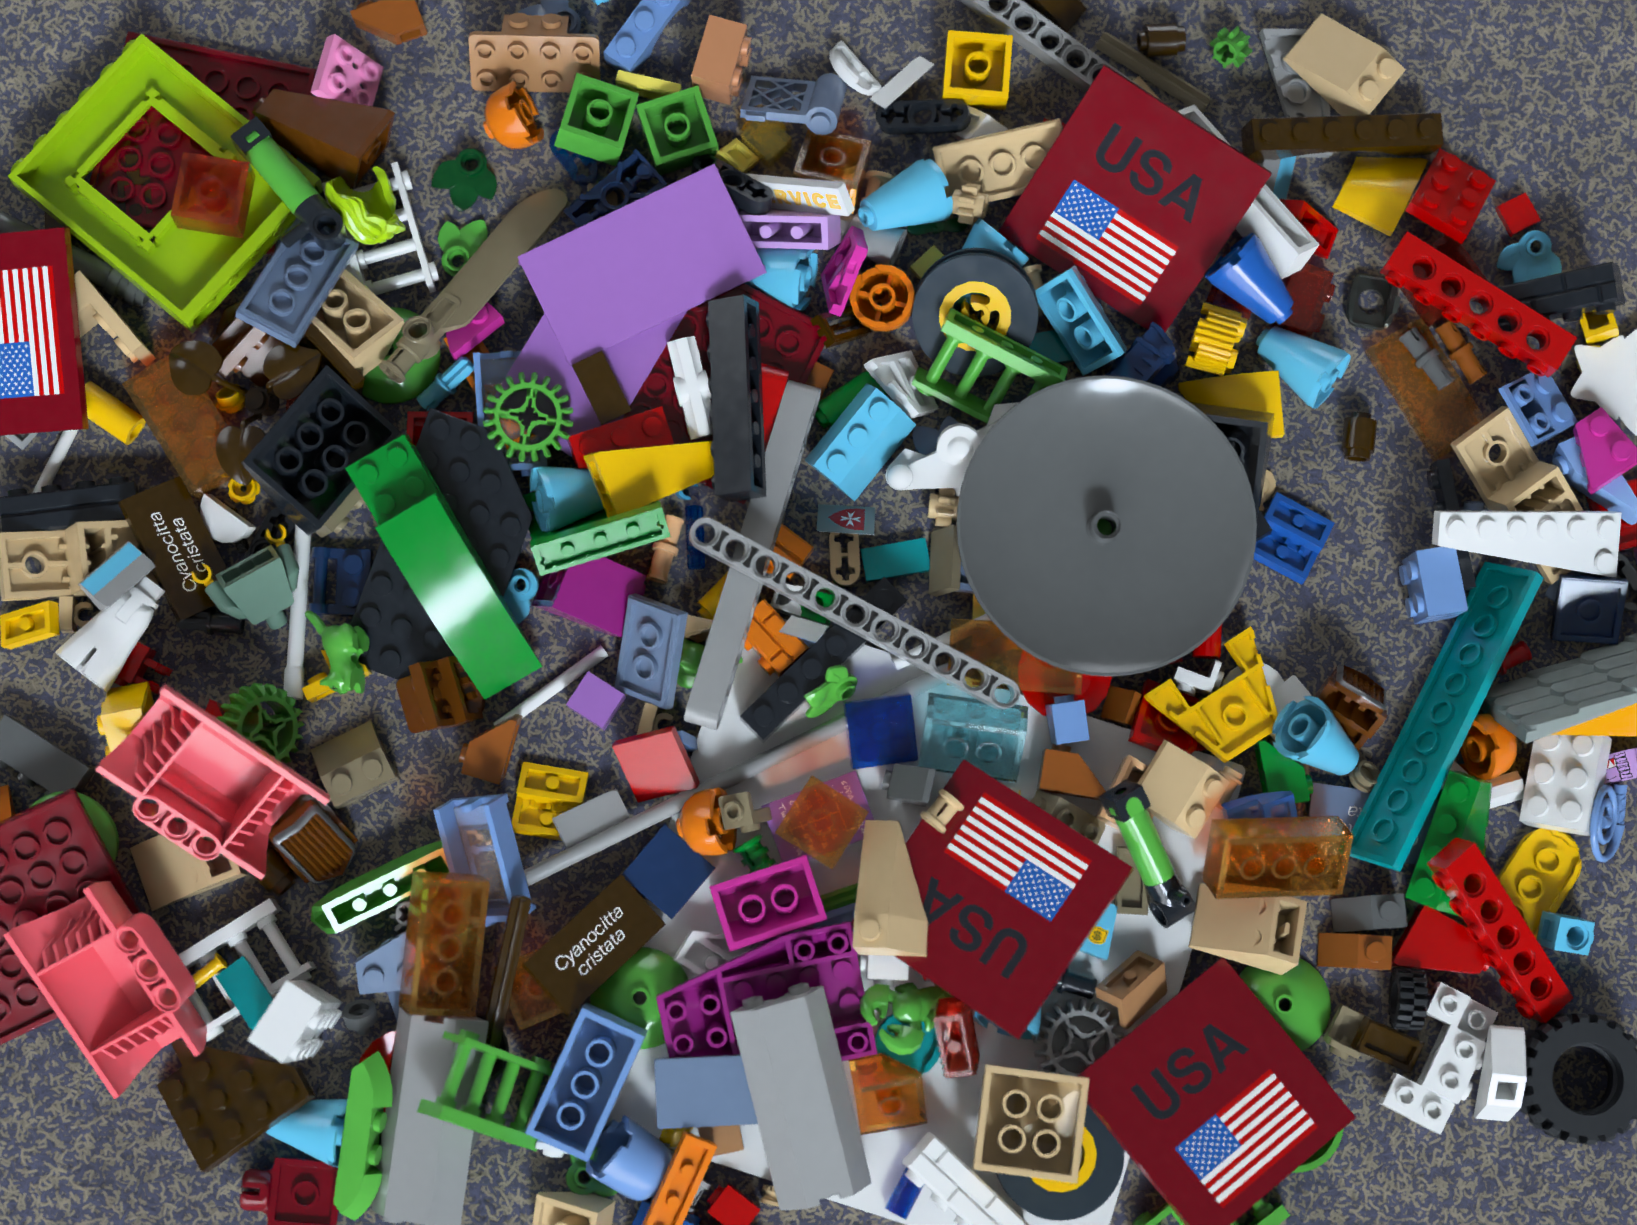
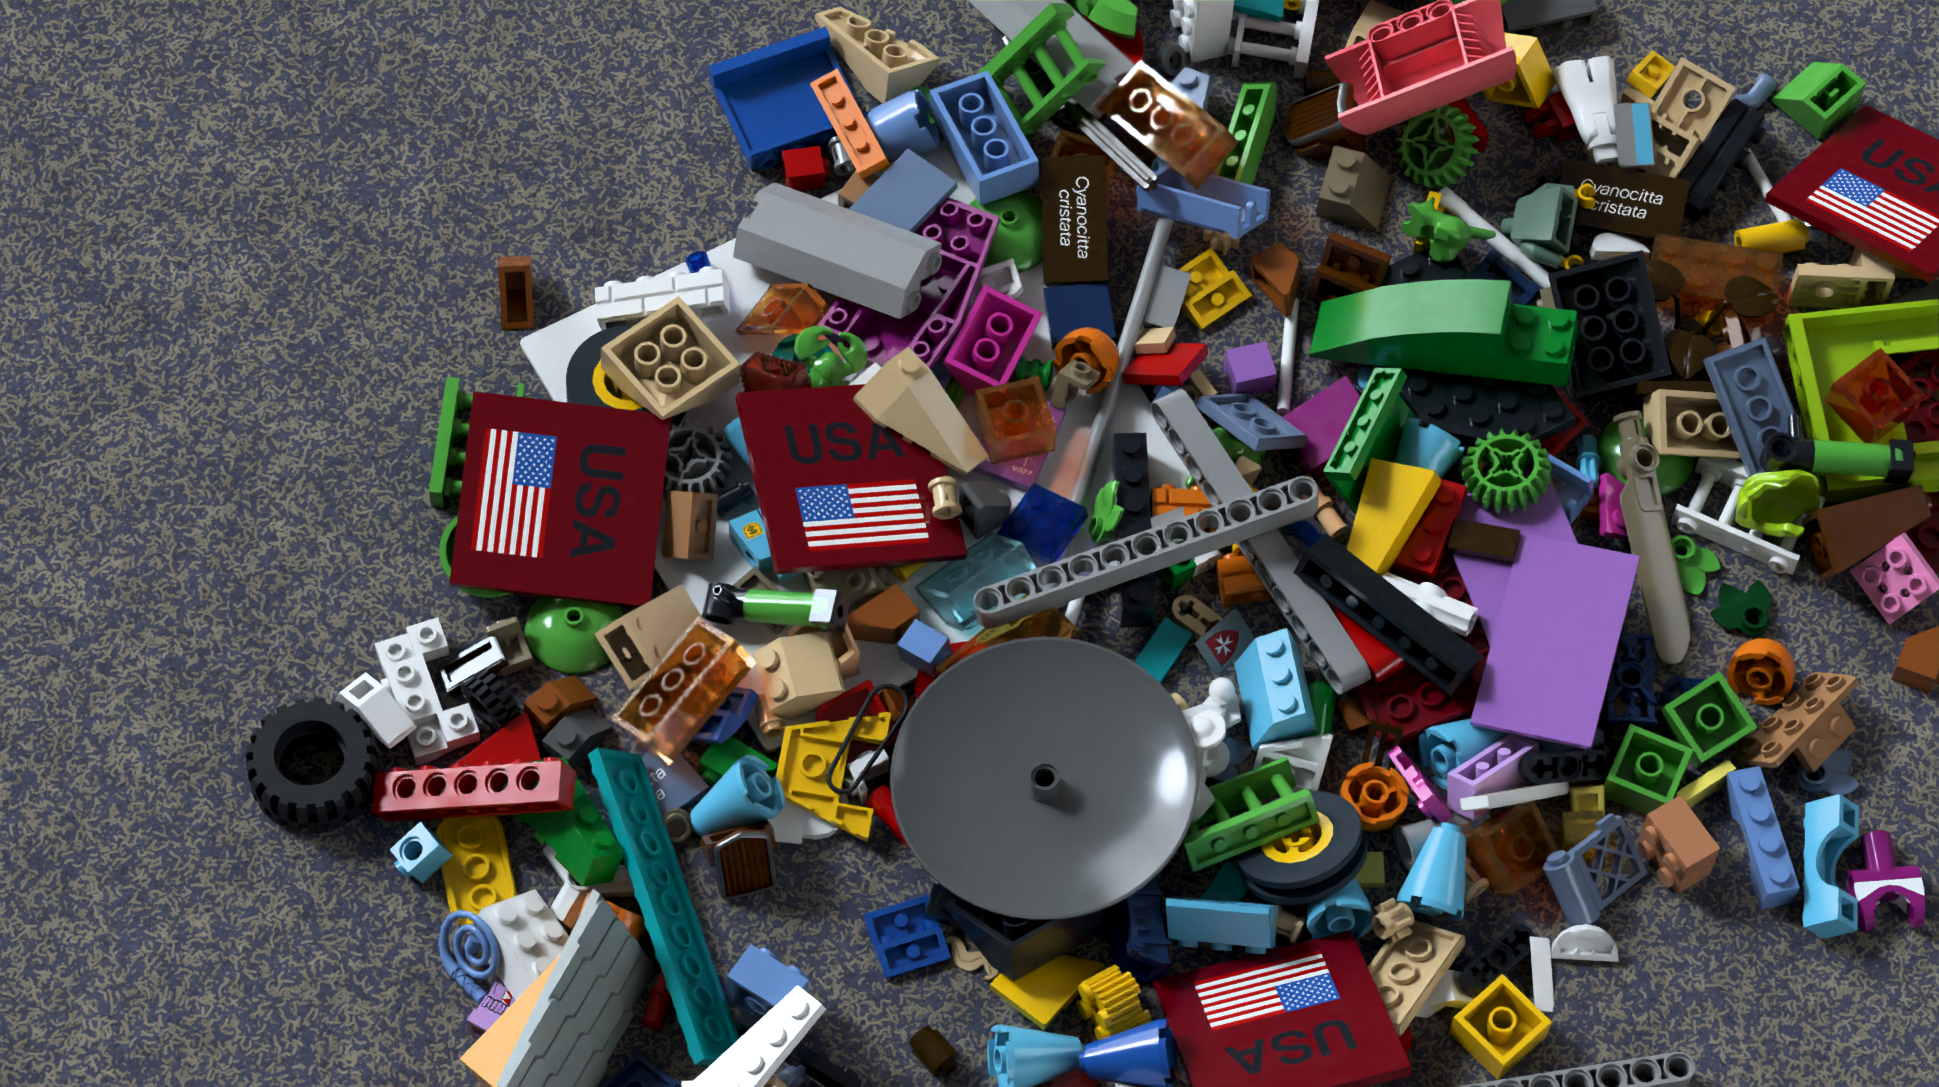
camera: 135 degrees right, 20 degrees down
none -> black piece [826,684,910,794]
none -> tan tile [1134,327,1176,355]

